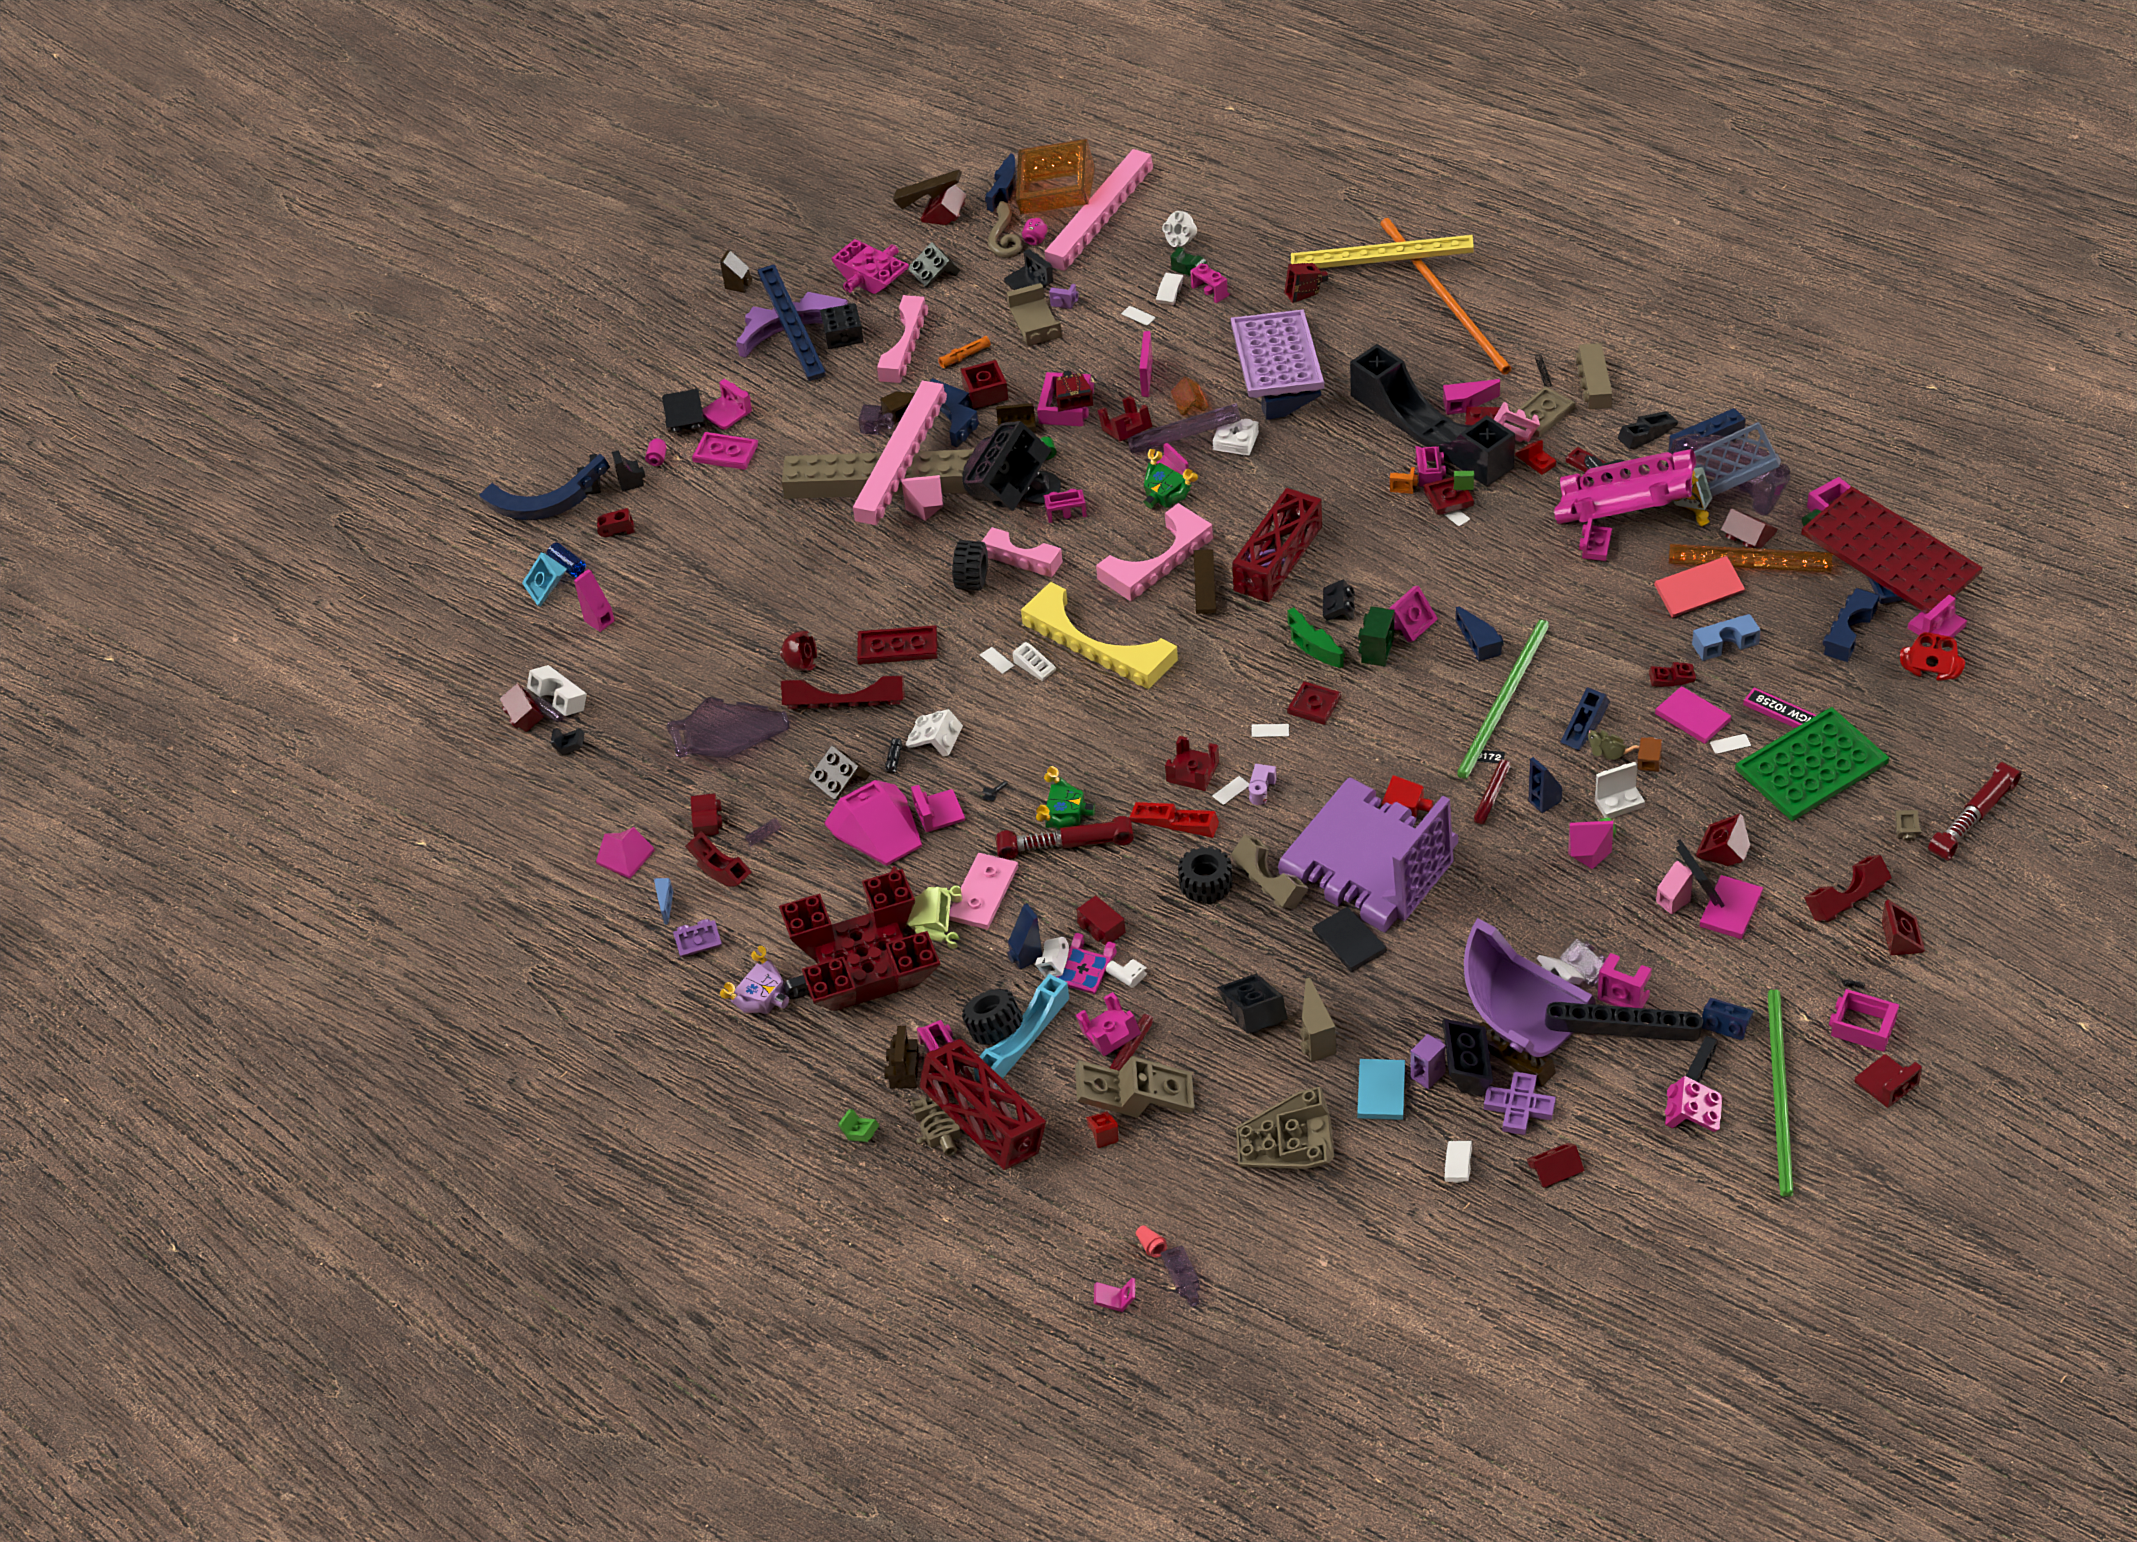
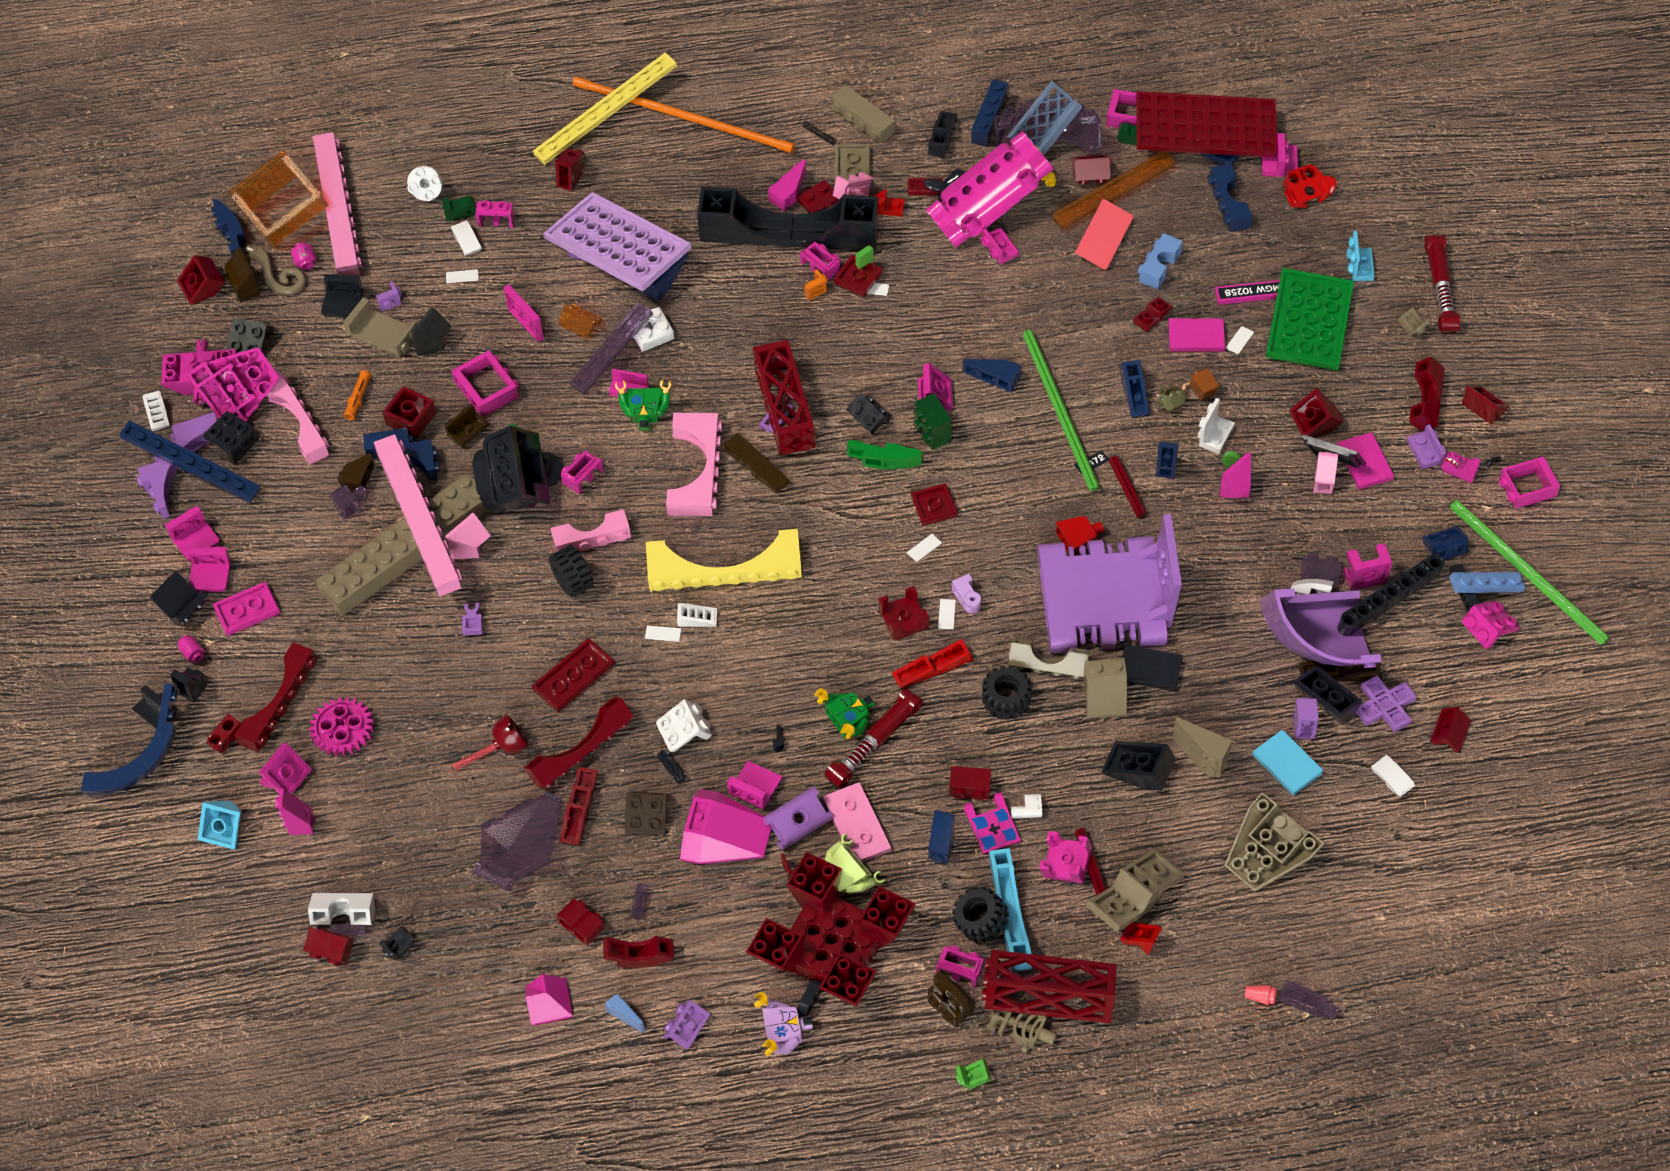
camera: 45 degrees left, 10 degrees up
clear blue pin [546,542,586,577] -> none
dark brown slope [720,250,752,293] -> none
dark brown slope [893,169,962,209] -> none
white leg [1035,937,1069,978] -> none
dark red torso [1056,370,1093,412] -> none
dark pink bracket [1094,1278,1135,1312] -> none
dark red panel [1097,396,1153,441] -> none
dark red bracket [1854,1054,1922,1108] -> none
none -> white slope [143,391,170,431]
none -> dark pink bracket [165,506,220,561]
none -> dark pink wedge [186,347,280,422]
none -> dark brown slope [224,248,261,302]
none -> dark red arch [234,642,316,753]
none -> dark pink bracket [258,743,312,794]
none -> dark pink gear [309,697,374,757]
none -> pearl dark grey slope [411,307,452,356]
none -> coral piece [448,744,497,772]
none -> medium lavender plate [462,603,482,636]
none -> dark red slope [559,767,599,846]
none -> medium lavender piece [762,787,833,850]
none -> dark tan slope [1083,658,1127,719]
none -> medium azure bracket [1346,231,1374,281]
none -> medium lavender bracket [1406,424,1446,469]
none -> dark pink leg [1441,452,1481,483]
none -> medium blue plate [1449,572,1526,593]

